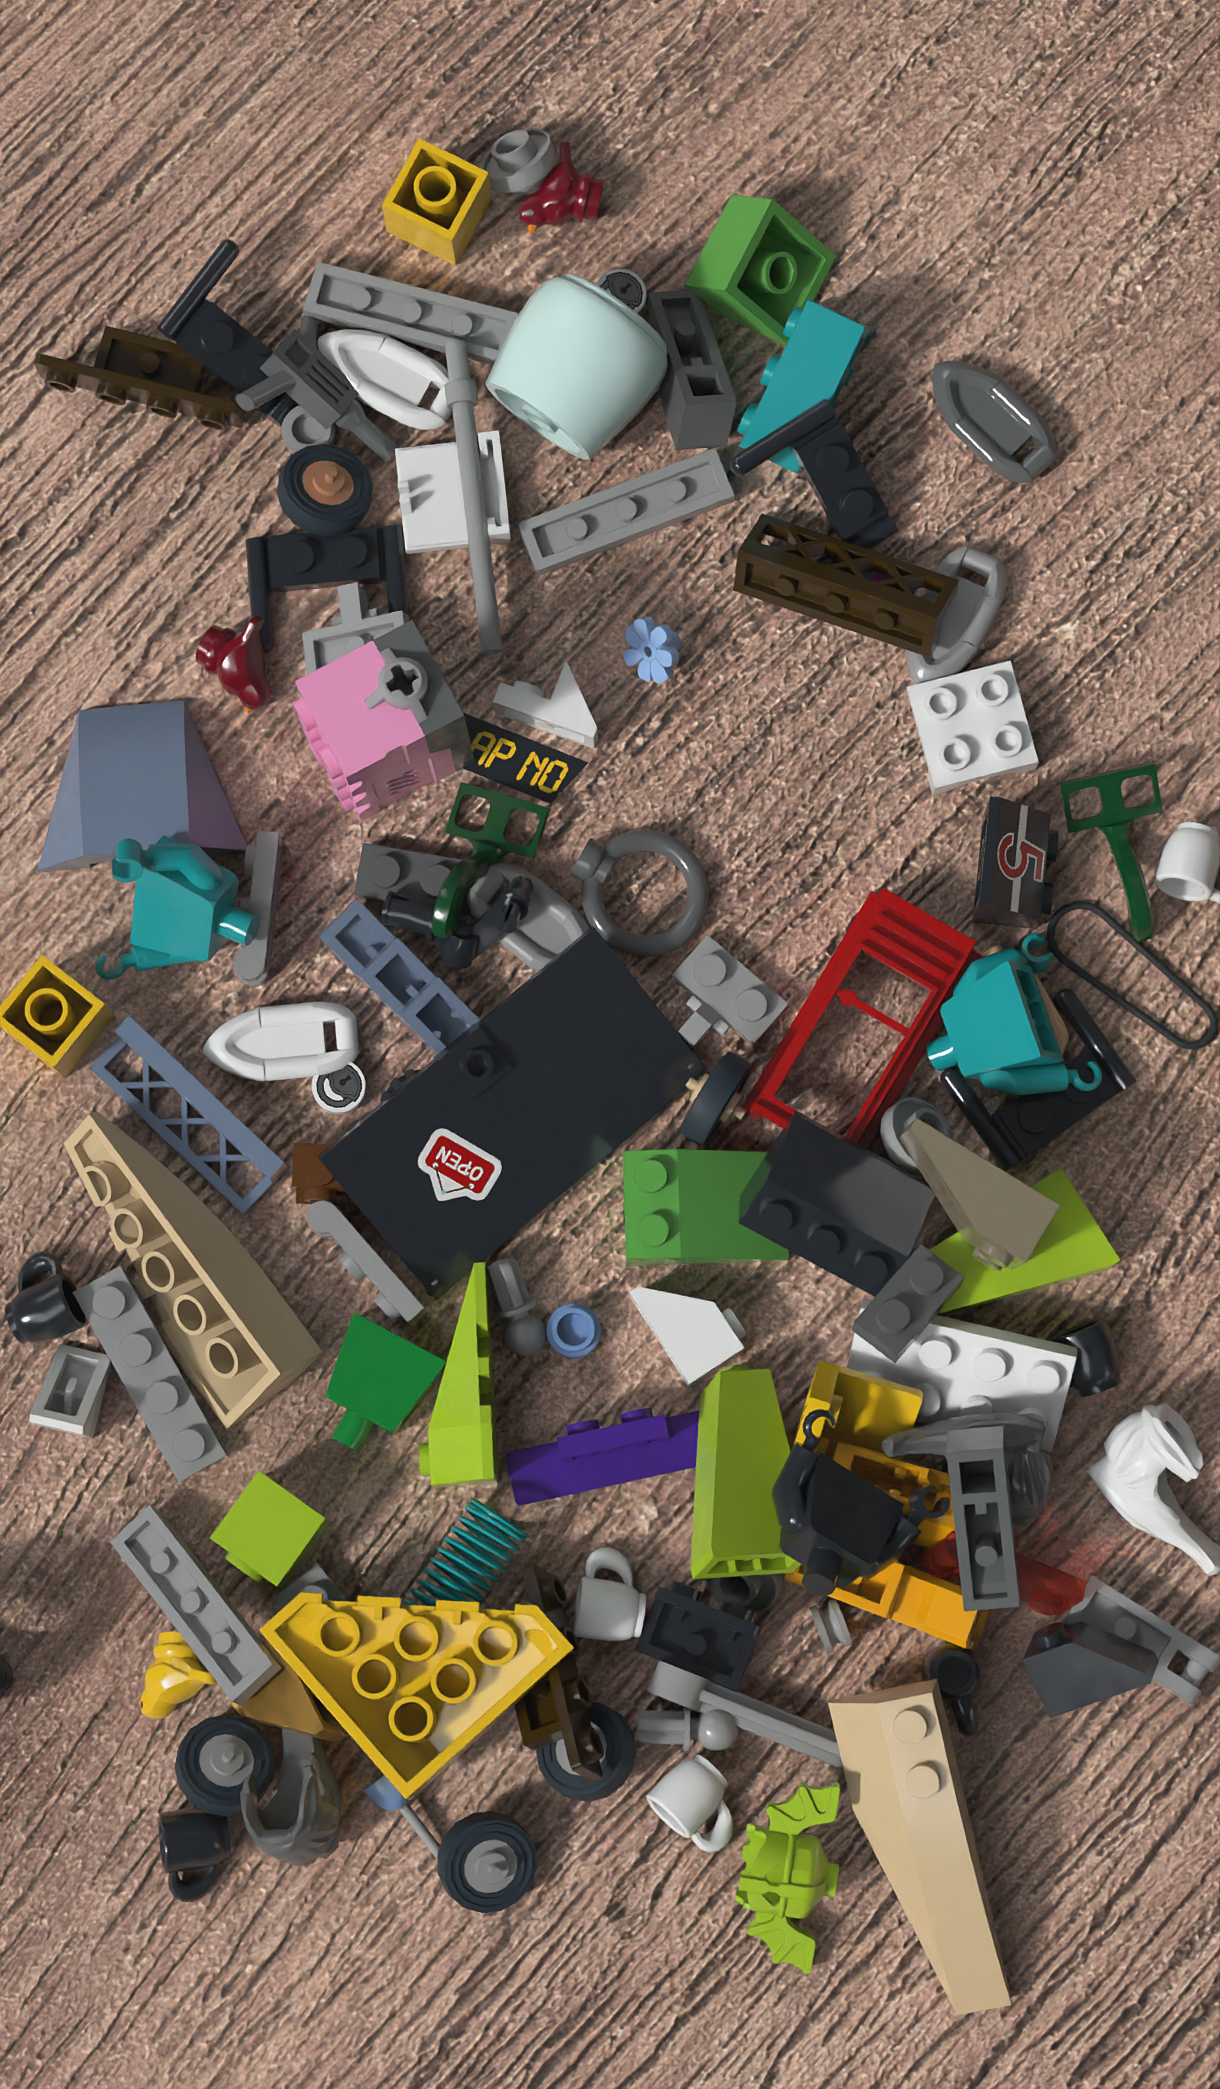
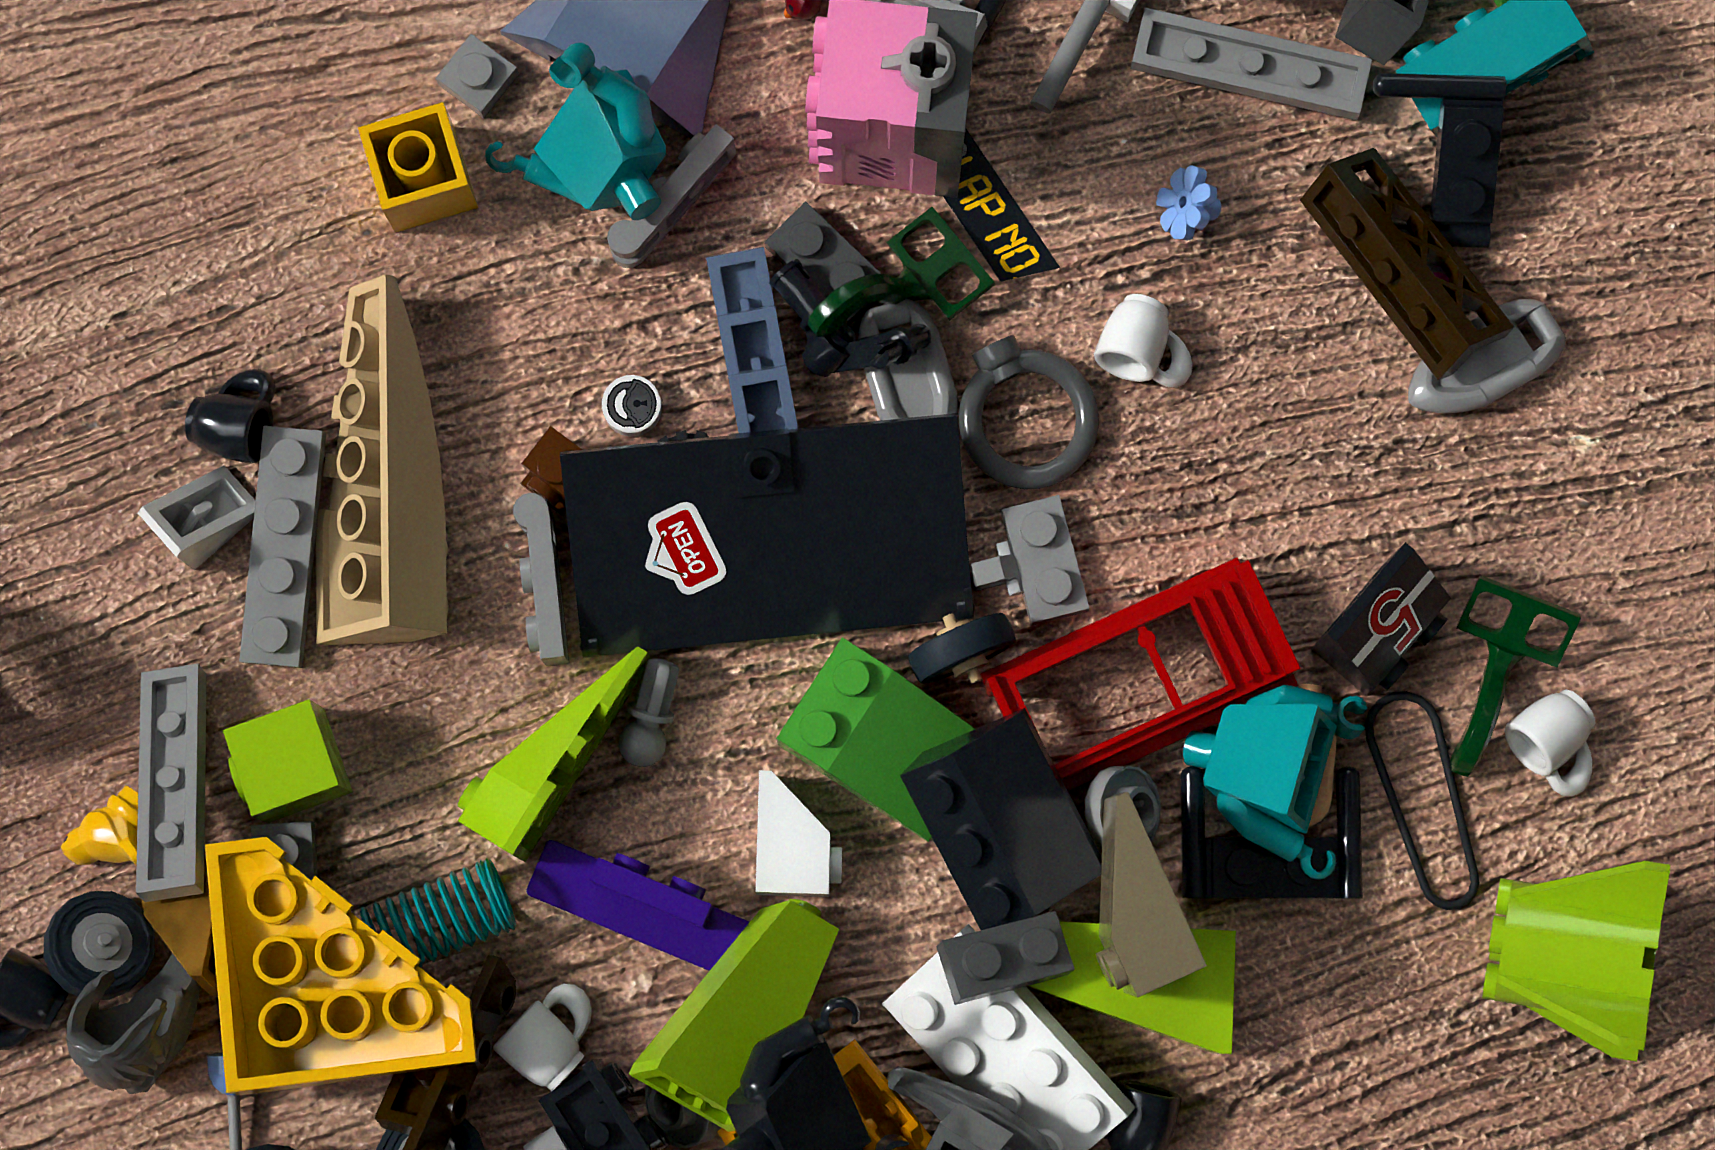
camera: 30 degrees right, 0 degrees up
sand blue fence [89,1016,289,1216] -> none
white piece [203,1002,360,1081] -> none
green torso [325,1313,446,1453] -> none
white slope [493,662,598,749] -> none
medium blue plate [547,1303,601,1358] -> none
yellow bracket [790,1360,923,1459] -> none
white piece [906,660,1038,796] -> none
dark grey piece [932,361,1058,483] -> none
none -> light grey plate [435,34,519,119]
none -> white piece [1094,294,1192,388]

